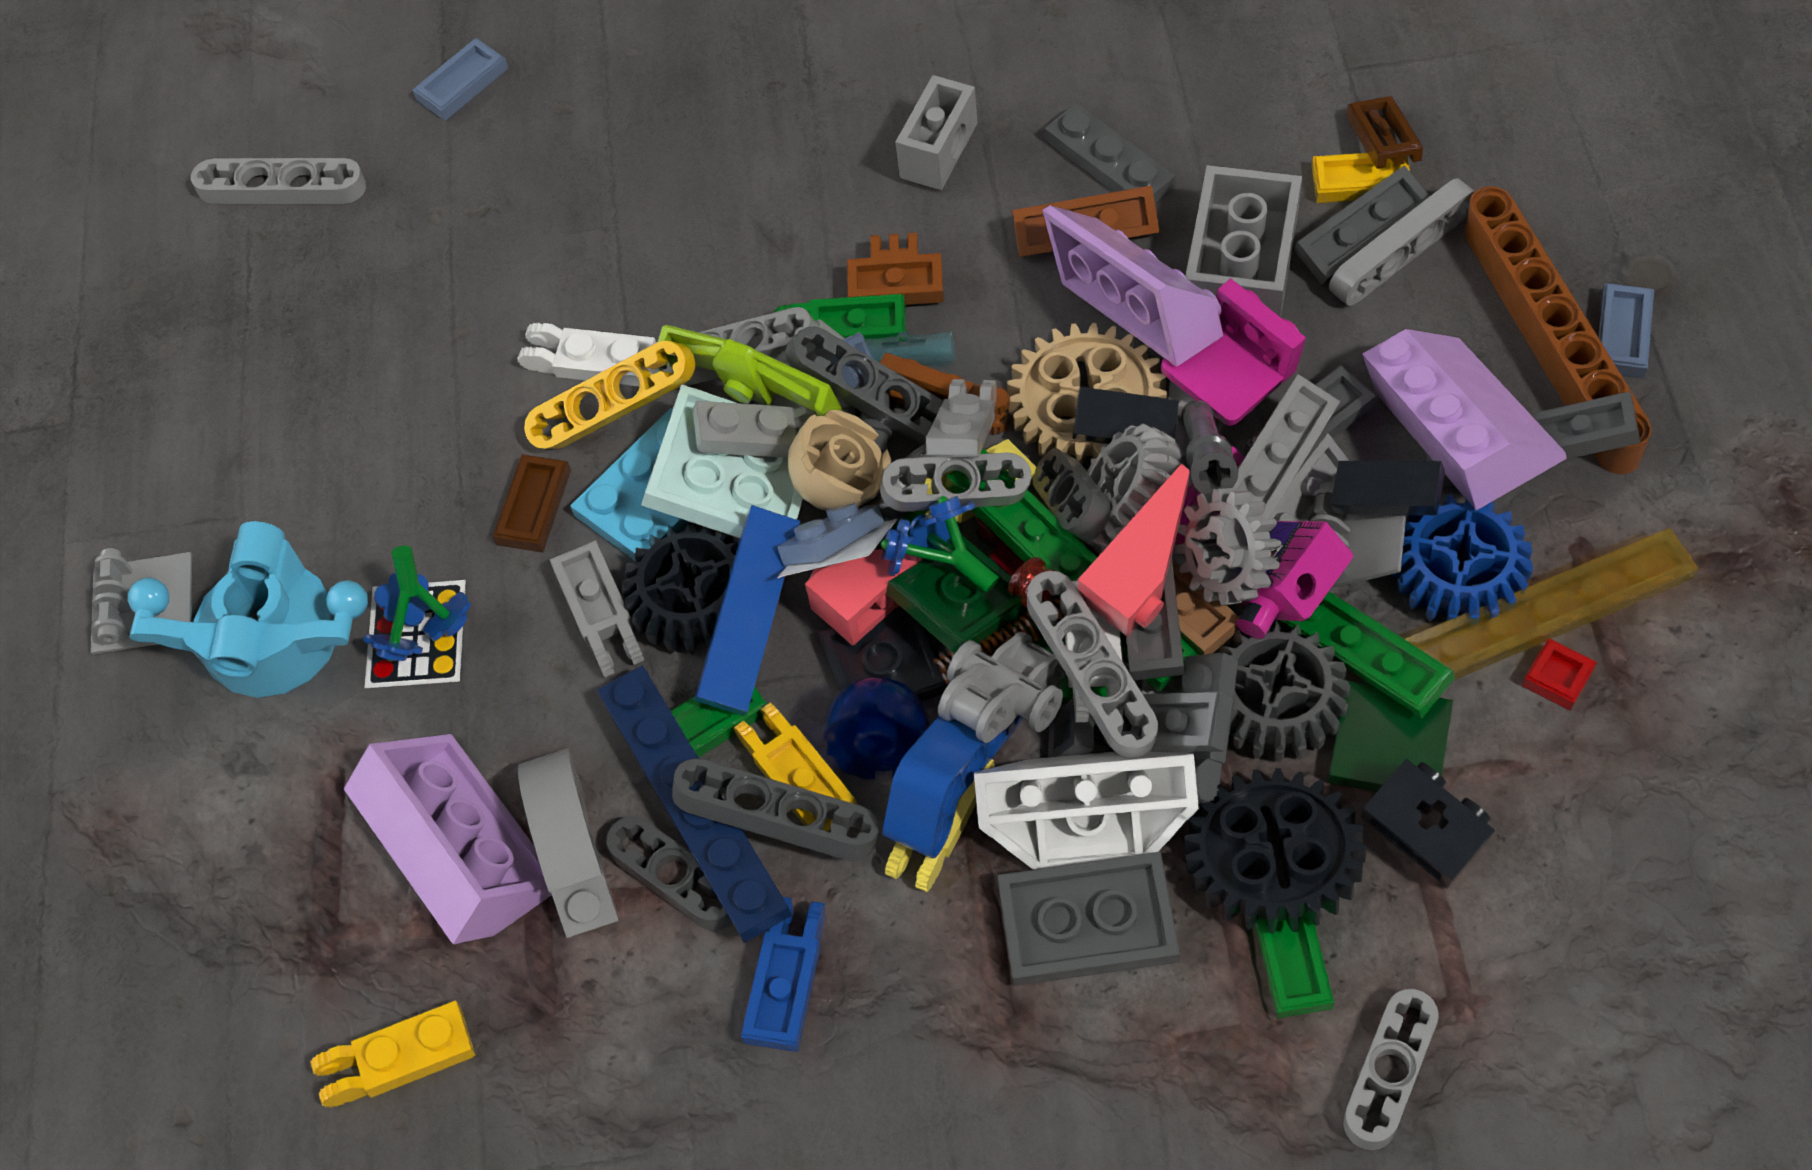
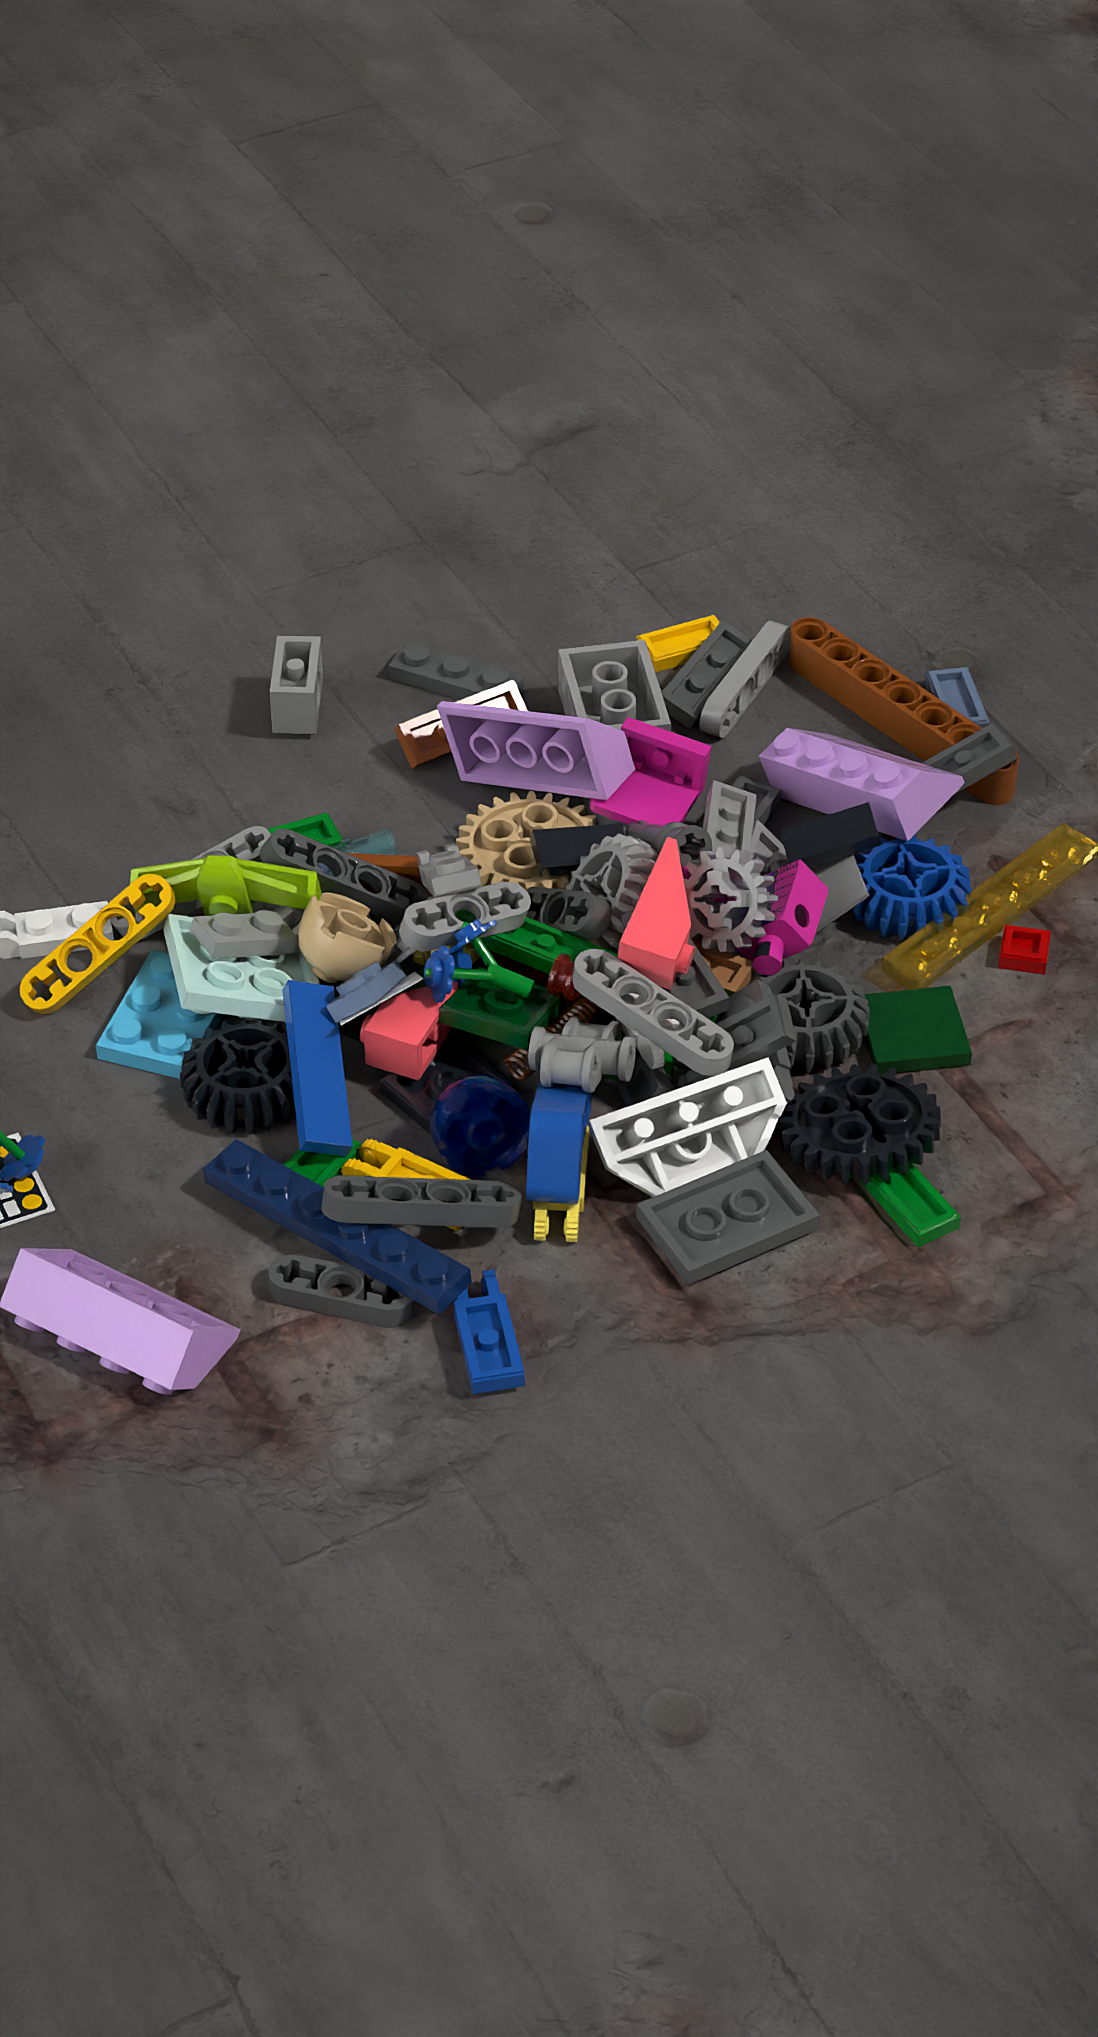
camera: 30 degrees left, 15 degrees down
yellow hinge [310,1000,476,1108] -> none
reddish brown tile [493,454,571,553] -> none
light grey arch [518,748,619,938] -> none
light grey hinge [549,540,644,677] -> none
dark orange hinge [847,232,944,305] -> none
green tile [1274,591,1455,718] -> none
light grey beam [1343,989,1439,1150] -> none
reddish brown tile [1347,96,1423,169] -> none
black brick [1361,758,1495,889] -> none

